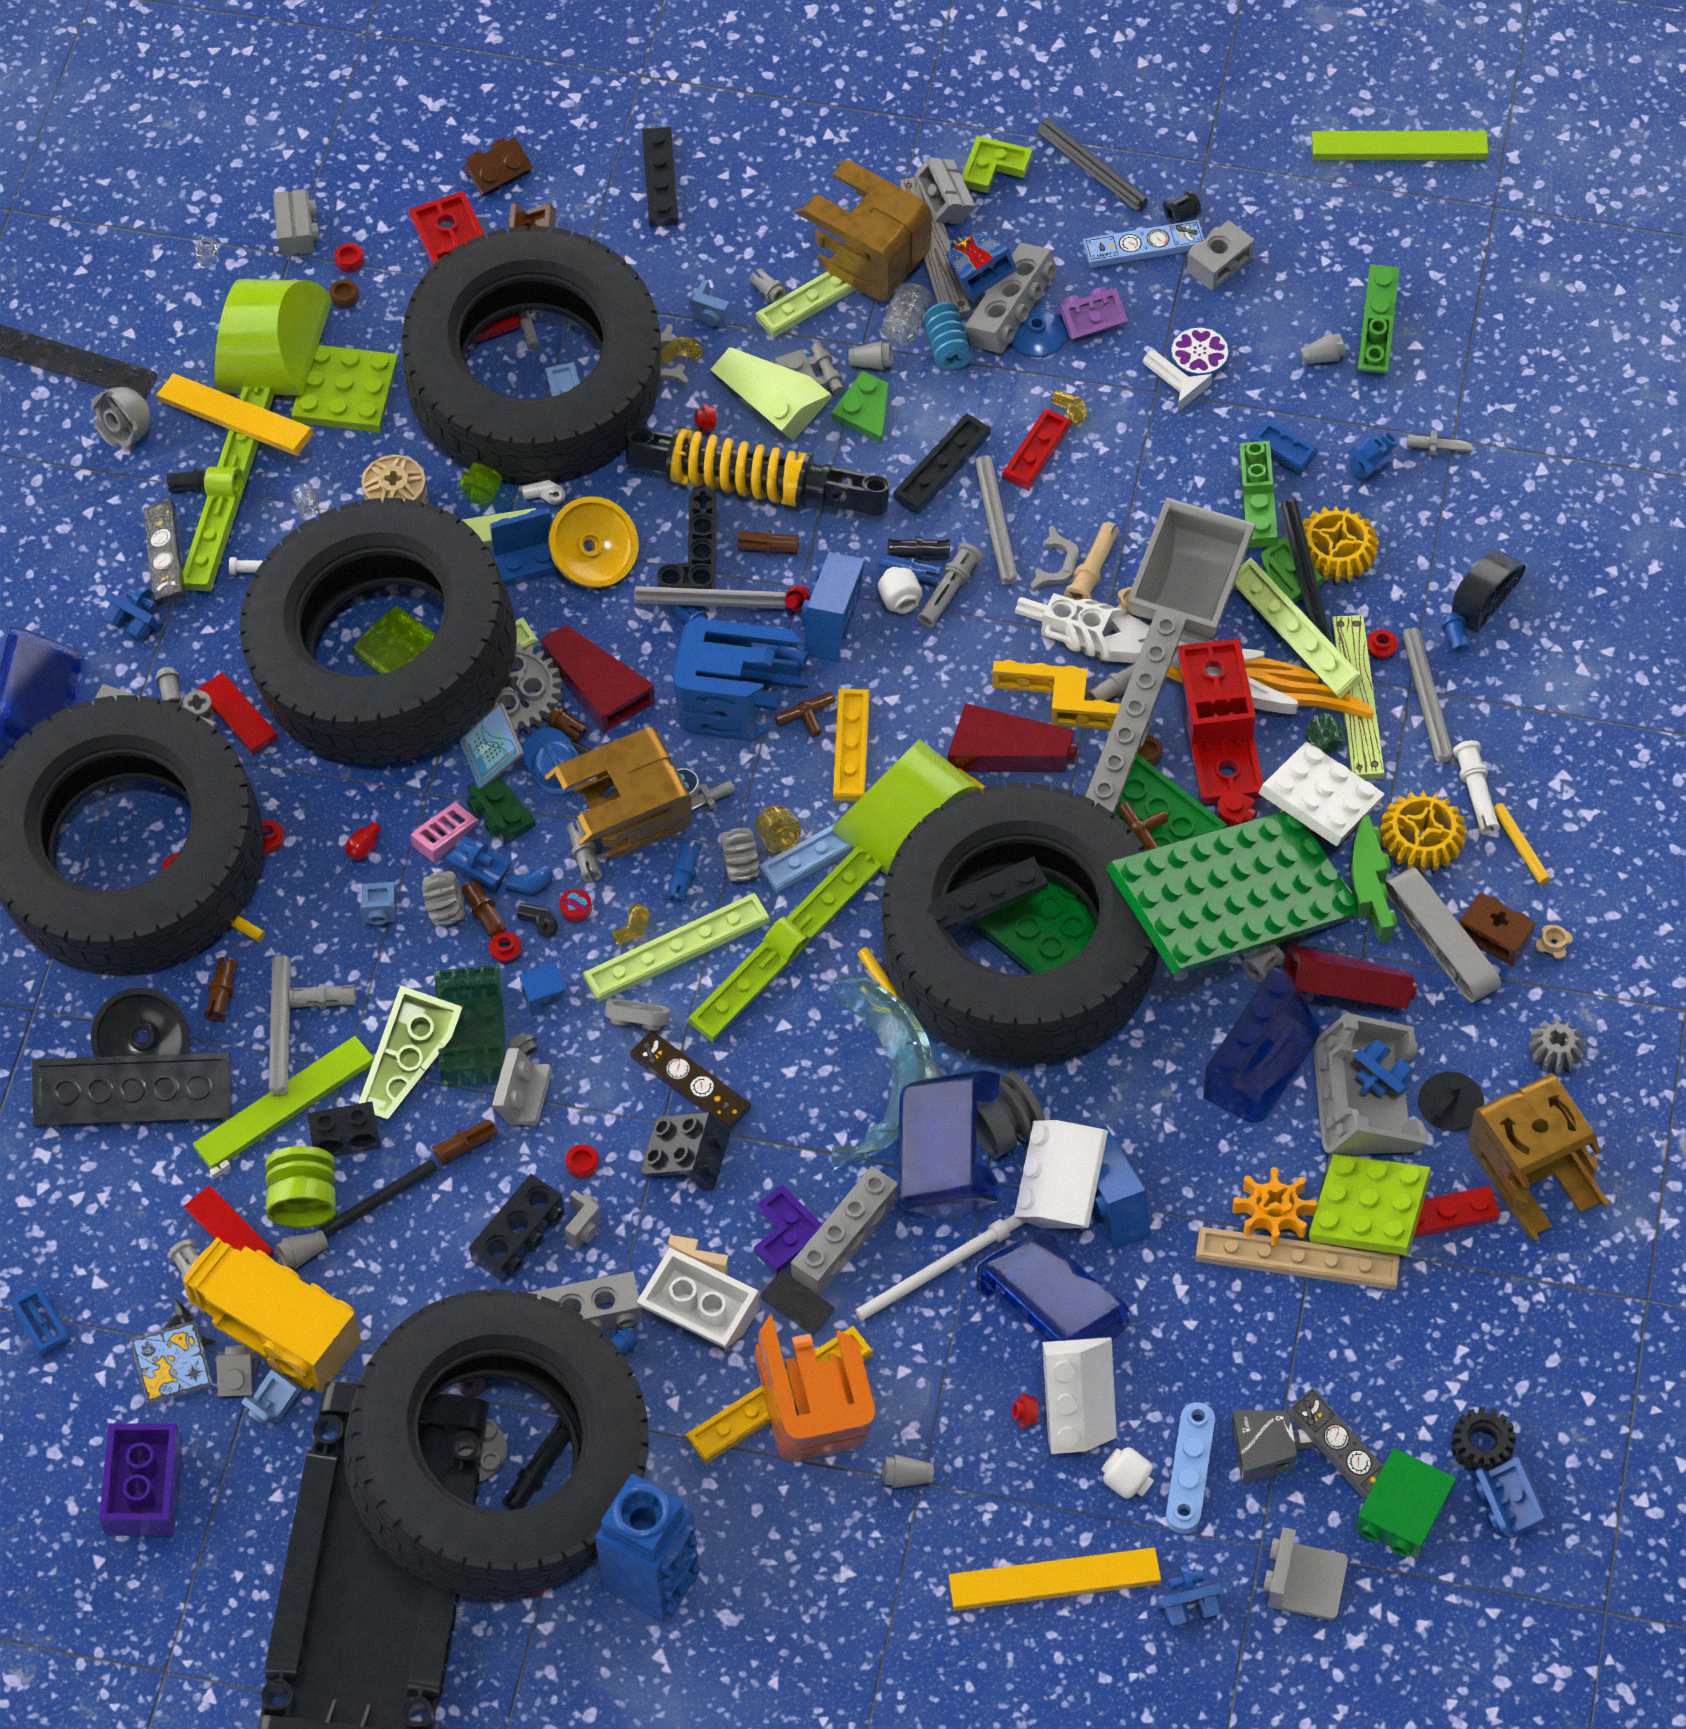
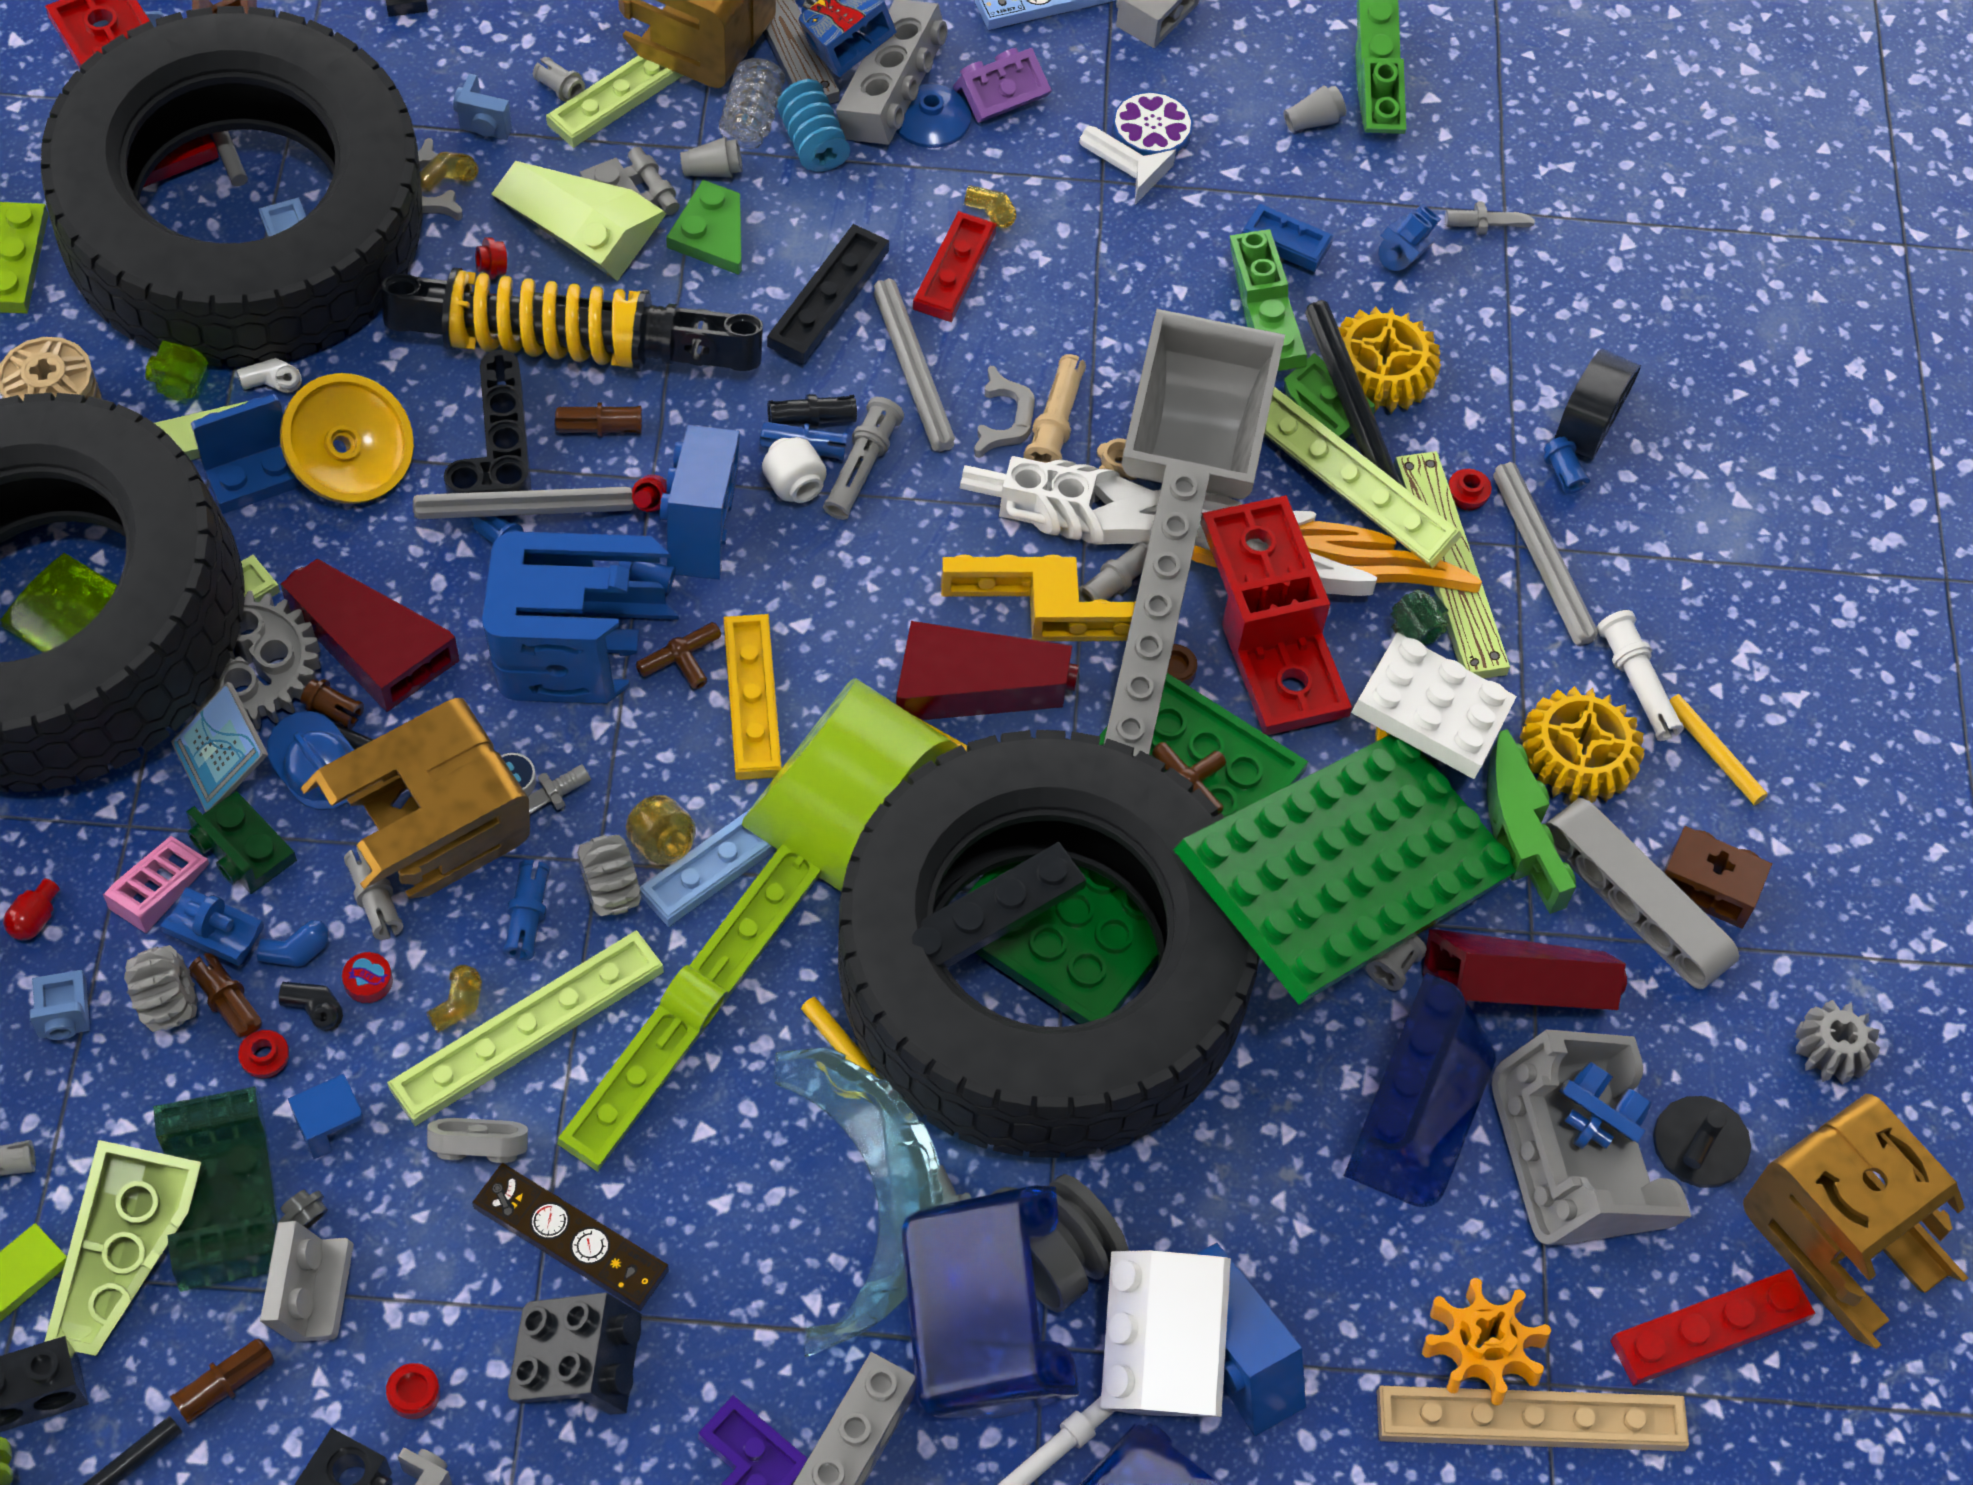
camera: 15 degrees left, 0 degrees up
red plate [1217,791,1257,828] -> none
lime plate [1309,1154,1431,1256] -> none
tan plate [1535,925,1573,959] -> none

